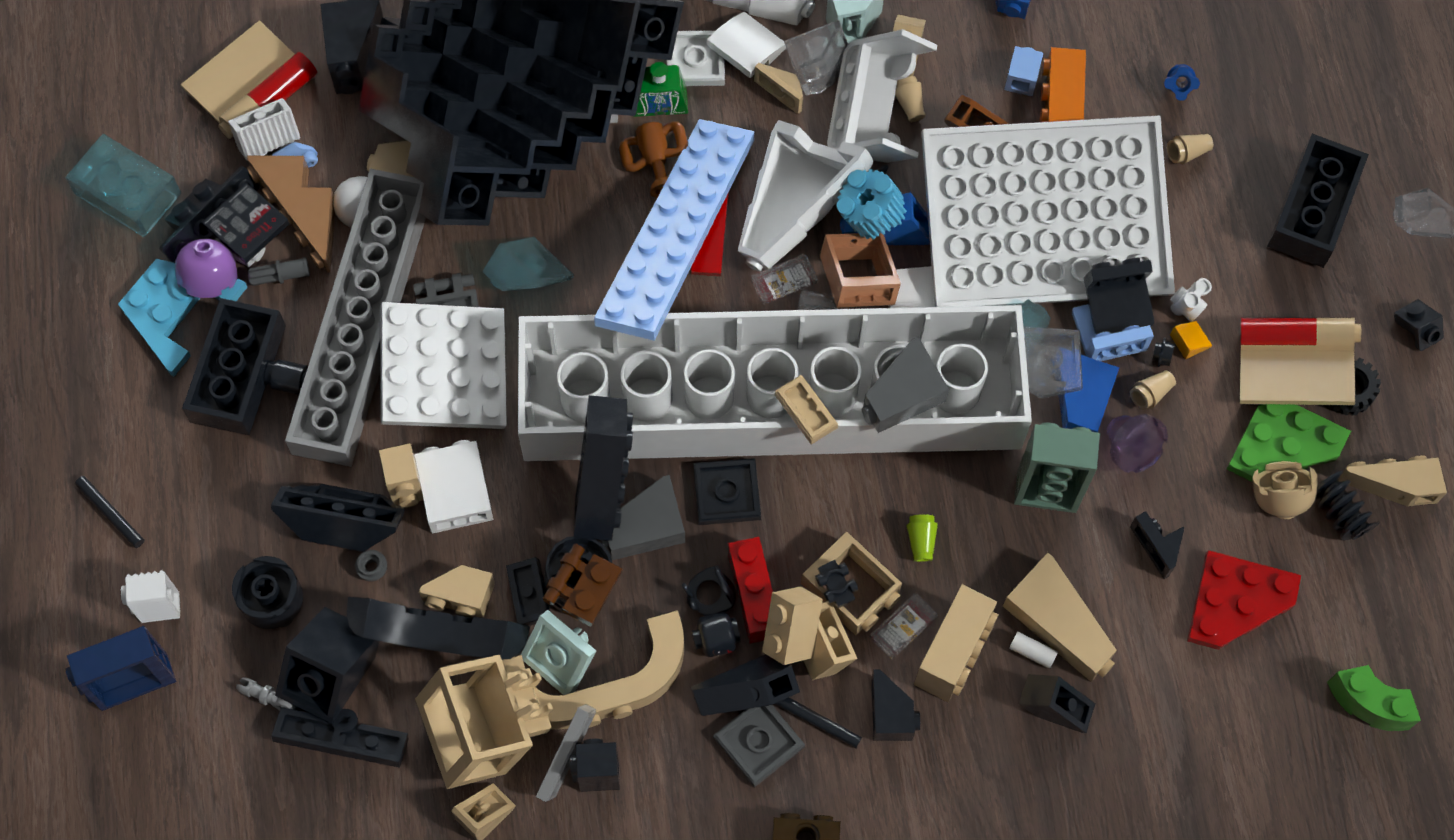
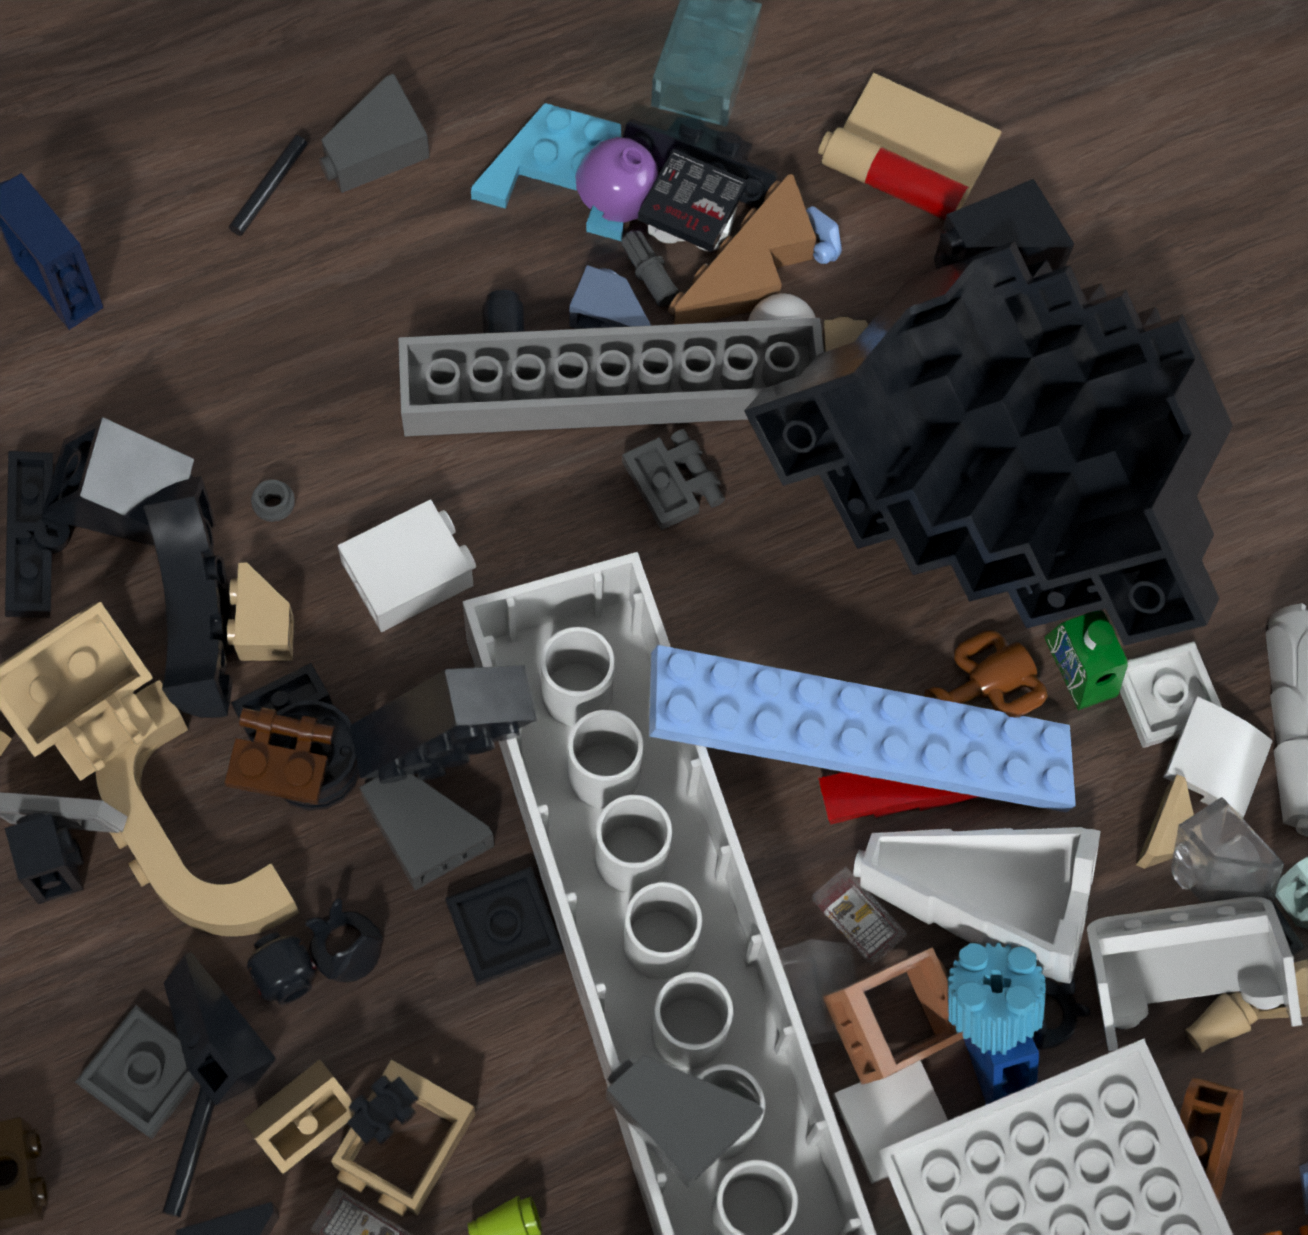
camera: 70 degrees right, 0 degrees up
white brick [121,570,180,623] -> none
black brick [182,298,286,435] -> none
white brick [228,98,300,161] -> none
black brick [232,556,303,629] -> none
light grey piece [236,678,297,711] -> none
black wedge [271,484,404,552] -> none
tan brick [379,443,424,507] -> none
white plate [380,302,506,429] -> none
clear light blue slope [482,237,574,291] -> none
light aqua tile [521,610,596,695] -> none
red arch [728,537,773,644] -> none
tan brick [762,586,823,665] -> none
tan plate [775,375,838,445] -> none
none -> dark grey slope [319,74,430,193]
none -> sand blue slope [569,265,651,329]

